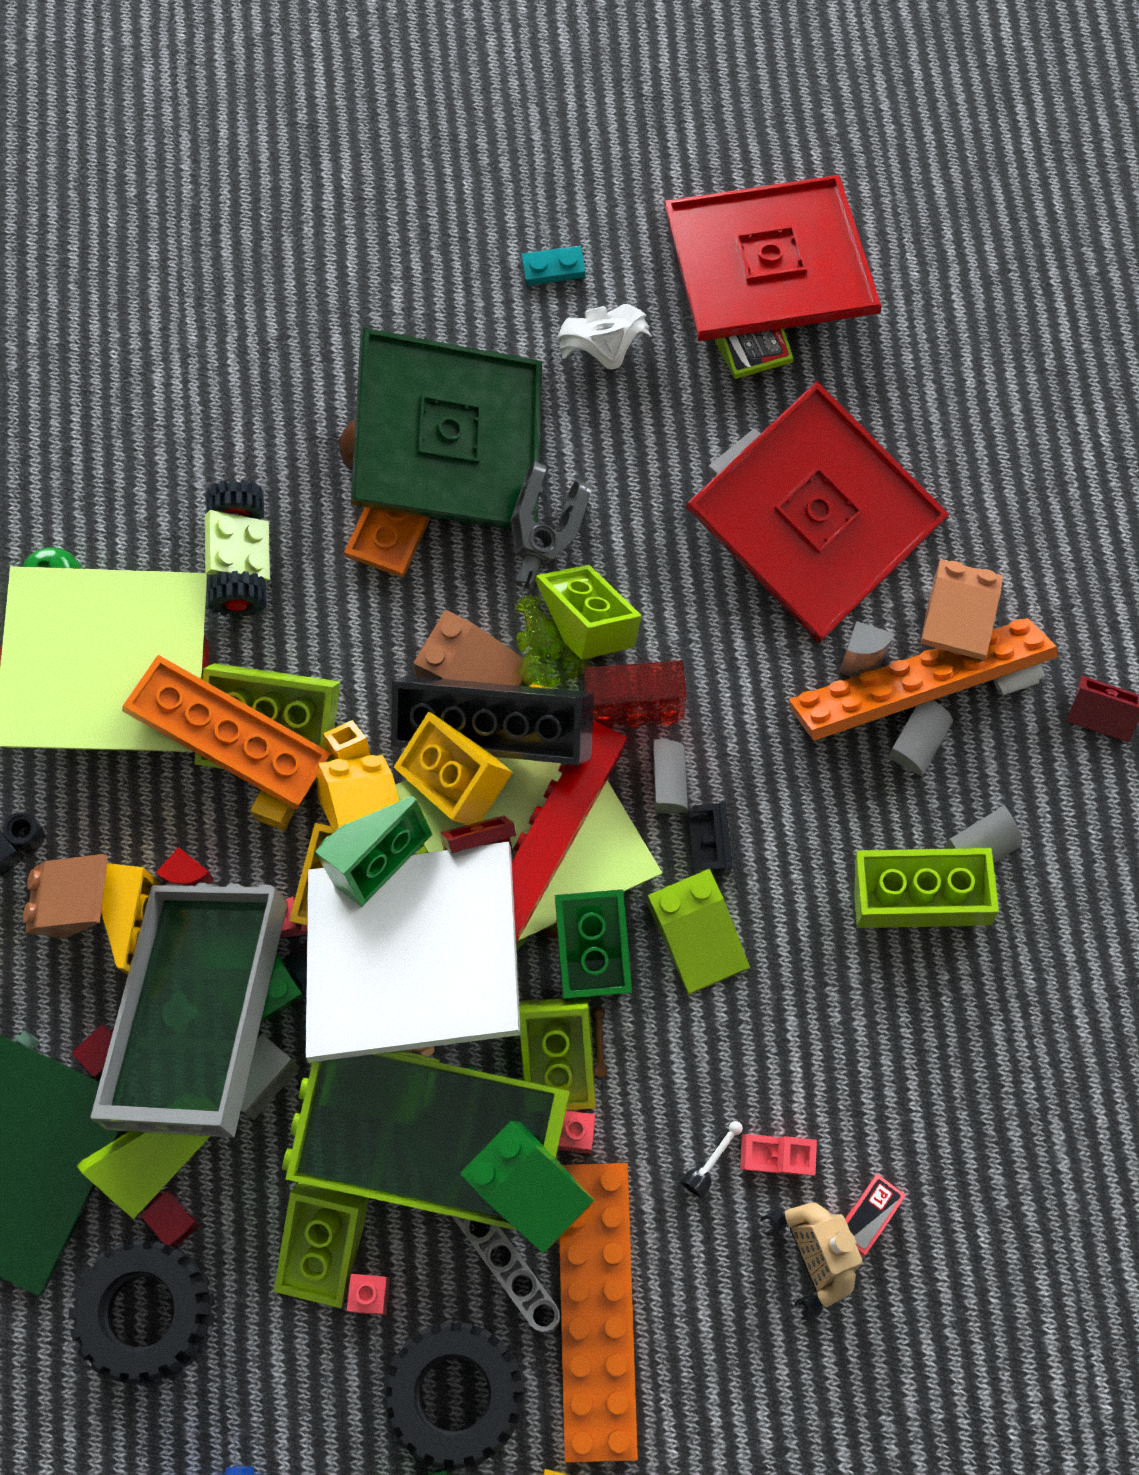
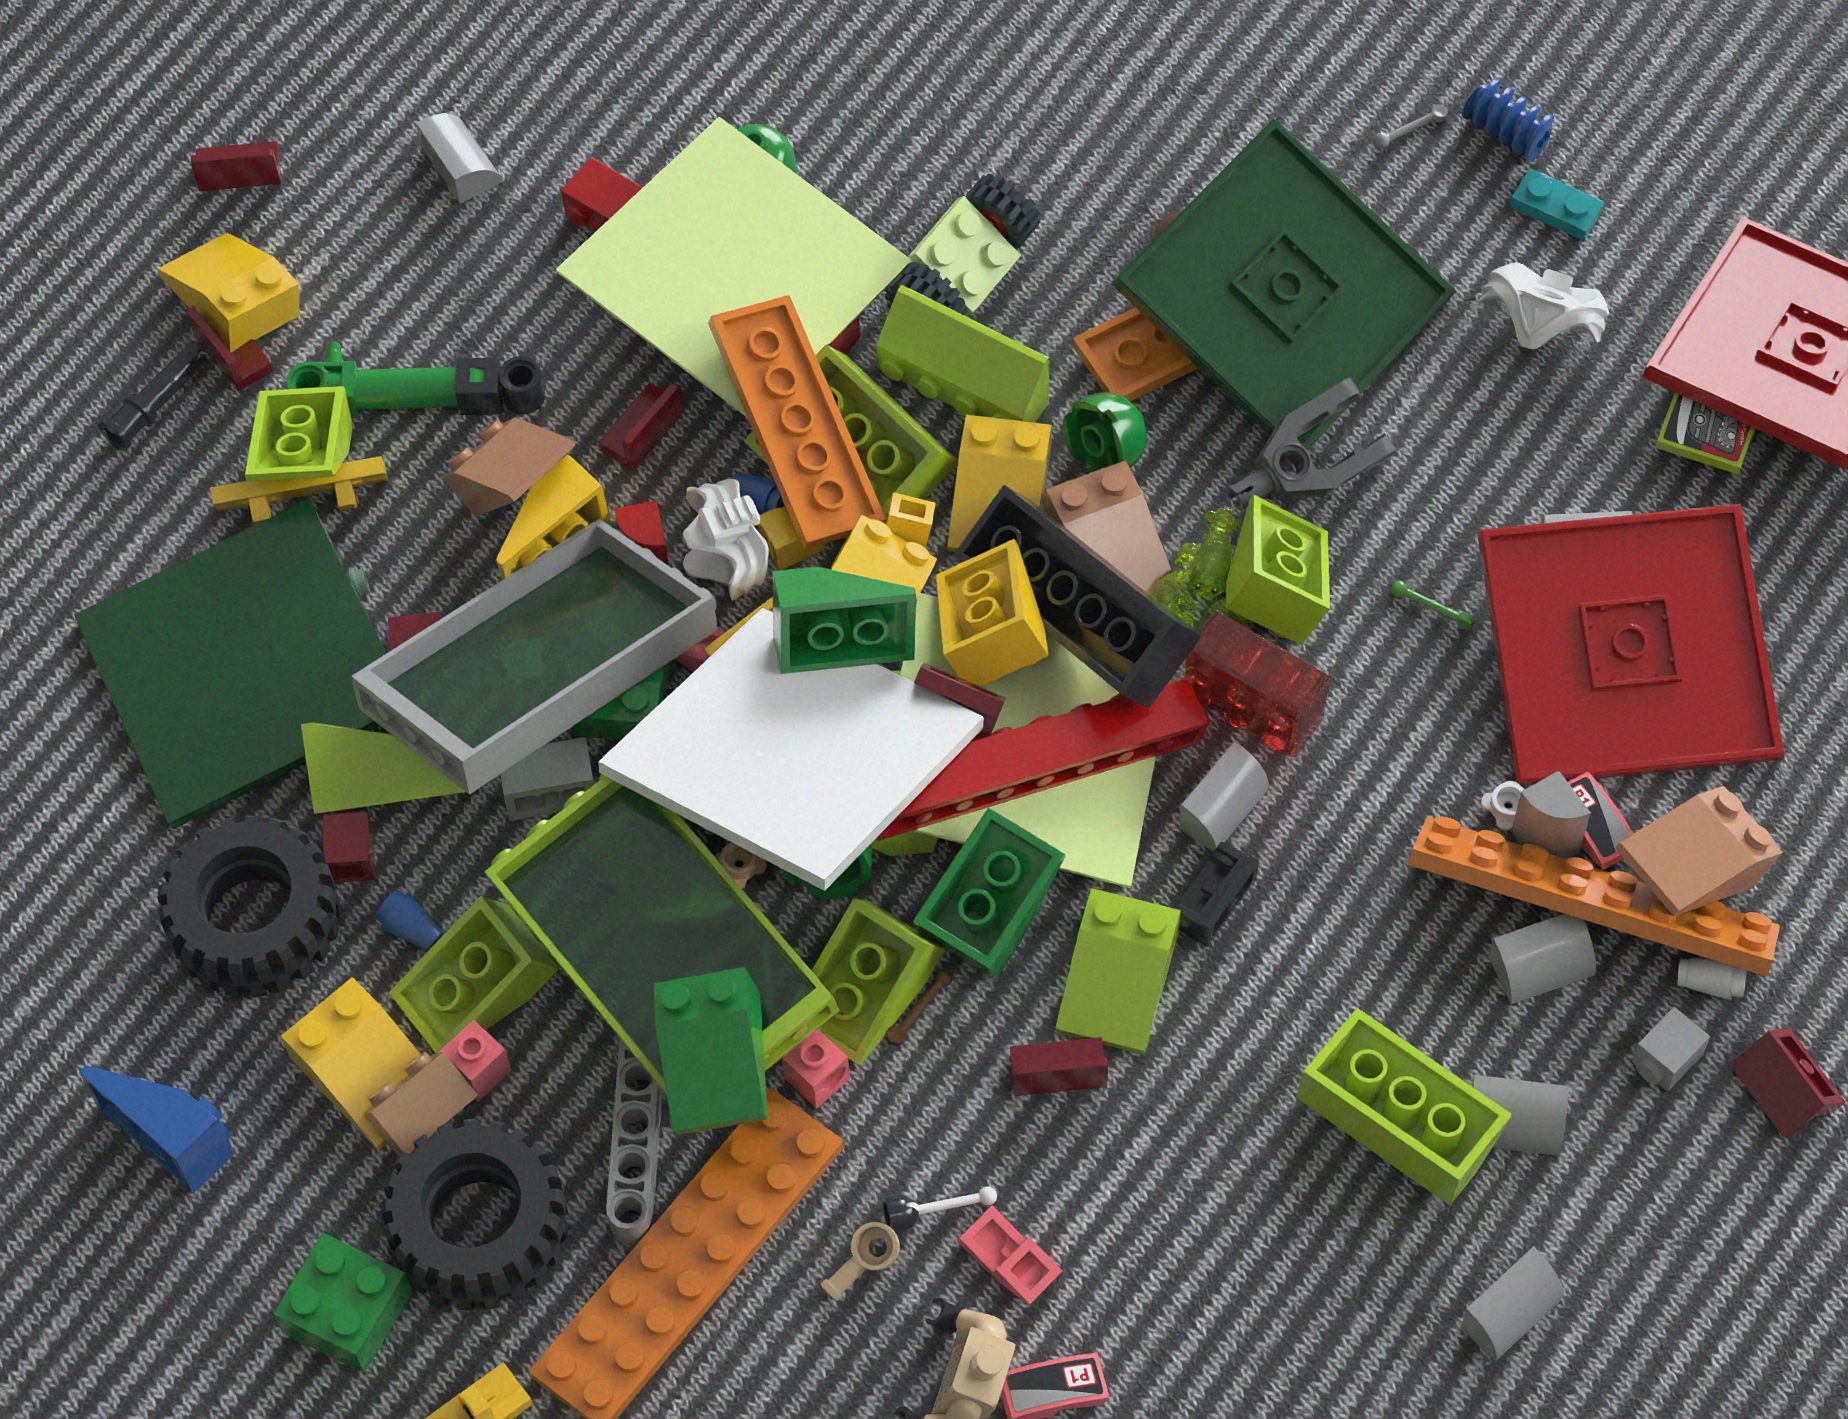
camera: 40 degrees right, 10 degrees down
none -> yellow slope [281,977,420,1151]
none -> medium nougat brick [363,1051,478,1156]
none -> blue cone [375,890,445,953]
none -> dark red panel [598,382,685,471]
none -> white piece [683,479,769,600]
none -> blue cone [731,472,785,515]
none -> tan bar [821,1222,900,1301]
none -> lime slope [876,285,1049,423]
none -> yellow slope [947,415,1051,552]
none -> dark red panel [1010,1037,1108,1096]
none -> green cylinder [1063,392,1147,474]
none -> light grey hinge [1373,105,1448,149]
none -> bright green hinge [1391,581,1476,630]
none -> light grey brick [1461,1246,1564,1362]
none -> blue piece [1462,78,1554,163]
none -> white plate [1481,781,1524,831]
none -> slope [1568,772,1634,870]
none -> light grey brick [1632,1007,1711,1092]

